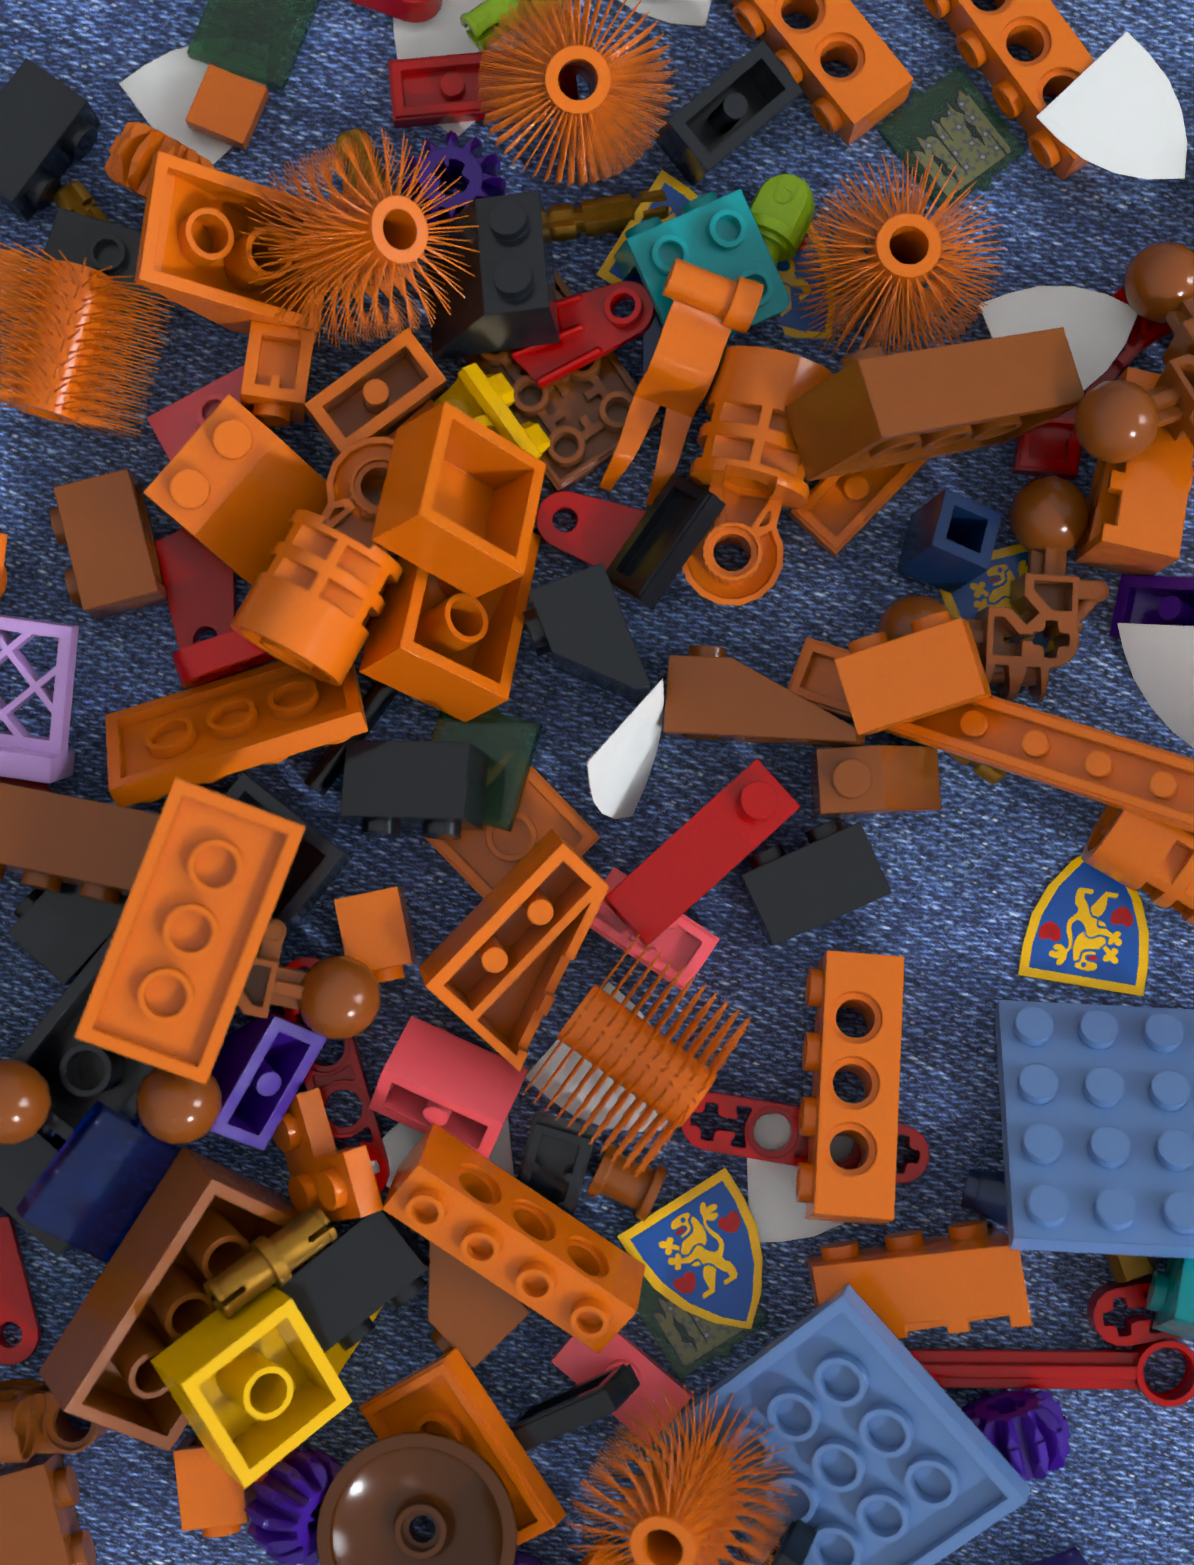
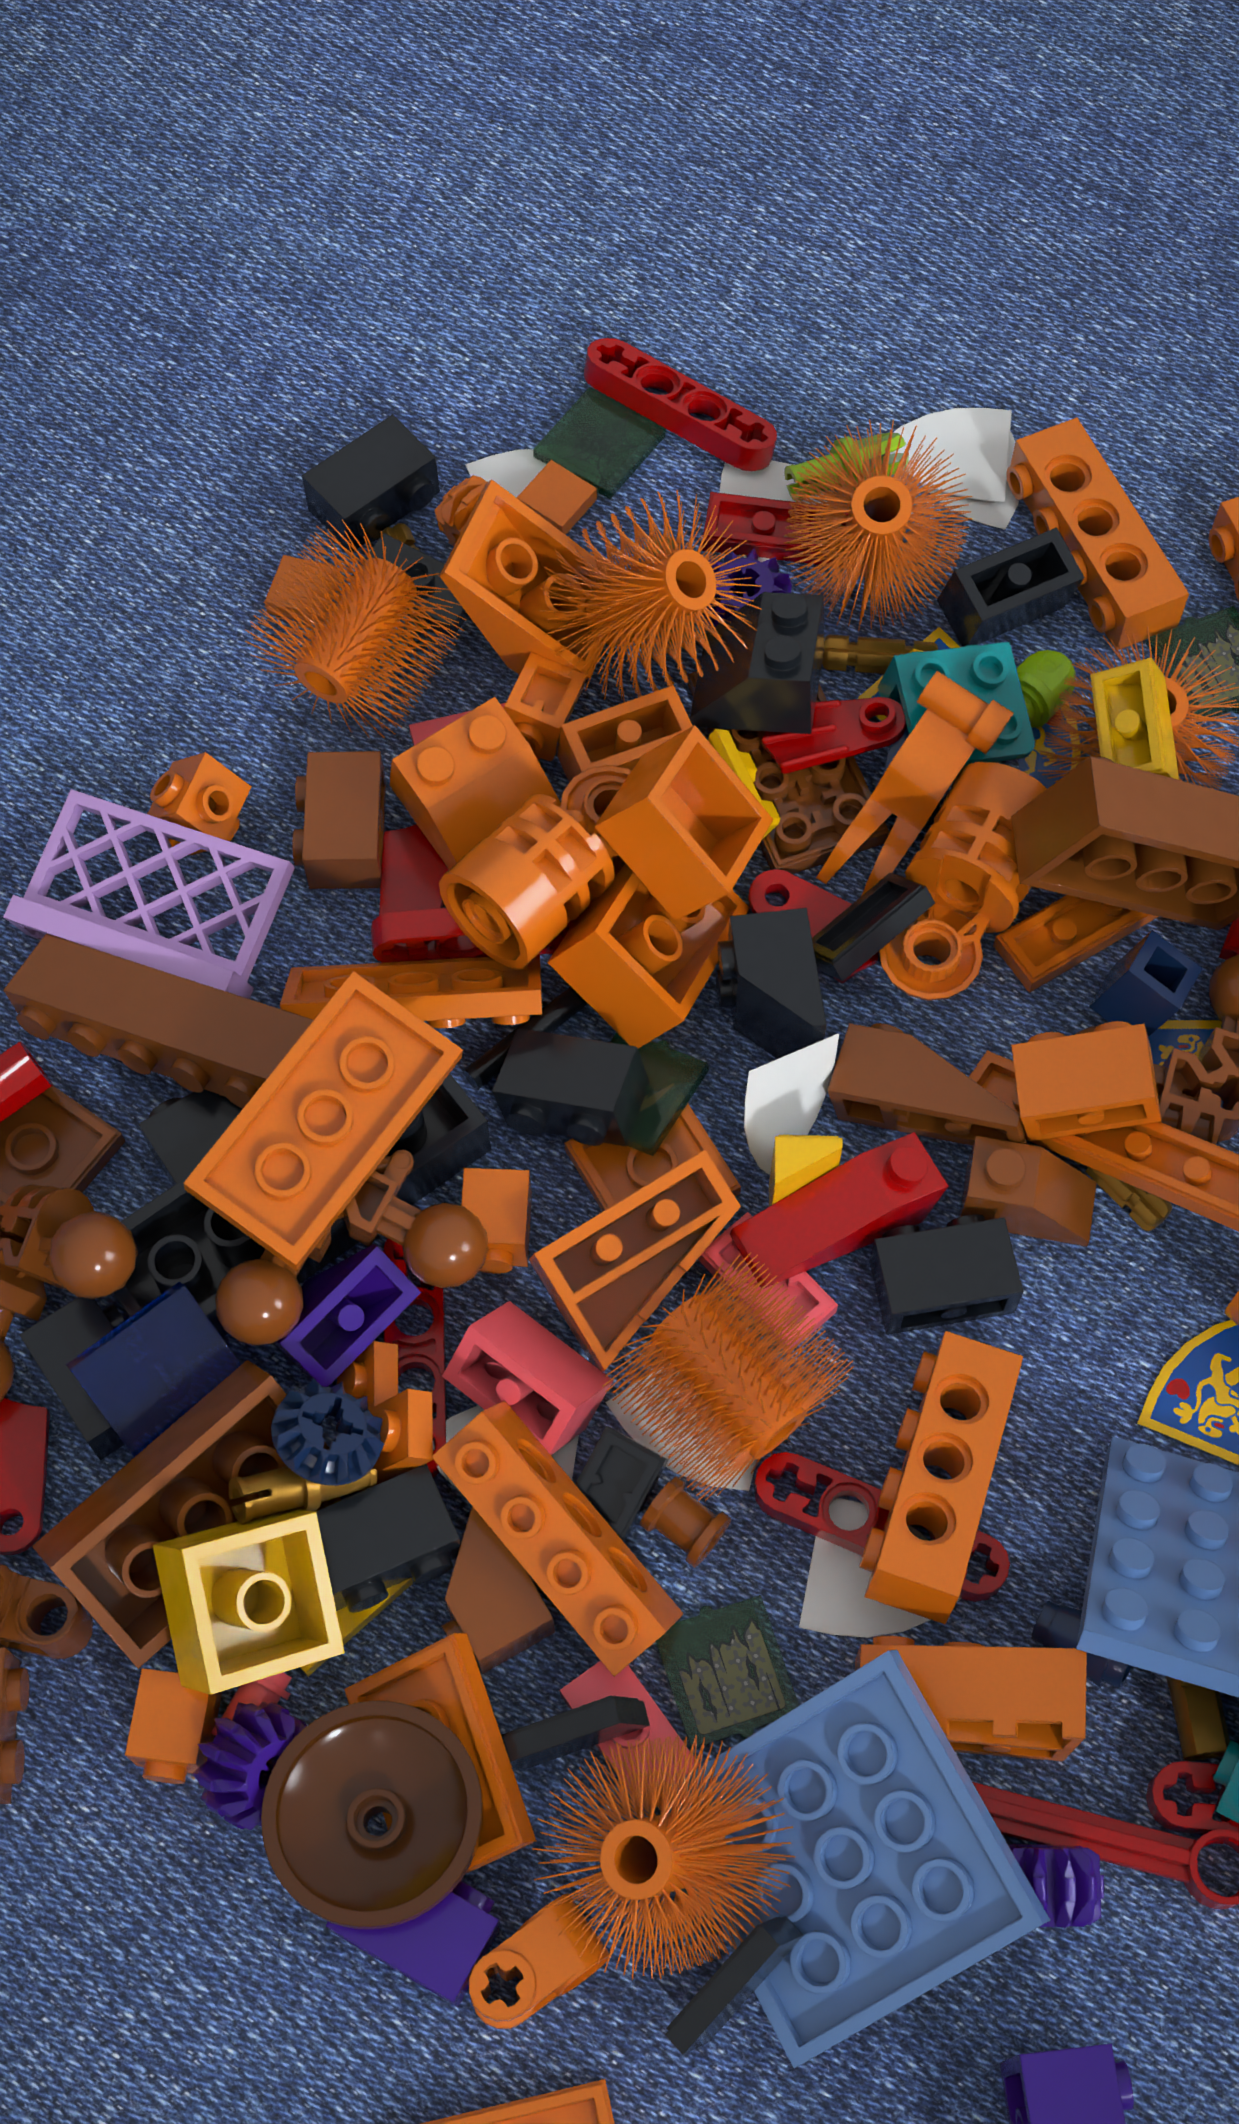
camera: 10 degrees right, 20 degrees down
sticker [617,1167,763,1330] -> none
none -> dark blue gear [271,1379,384,1486]
none -> yellow slope [769,1135,843,1207]
none -> yellow slope [1090,657,1179,780]

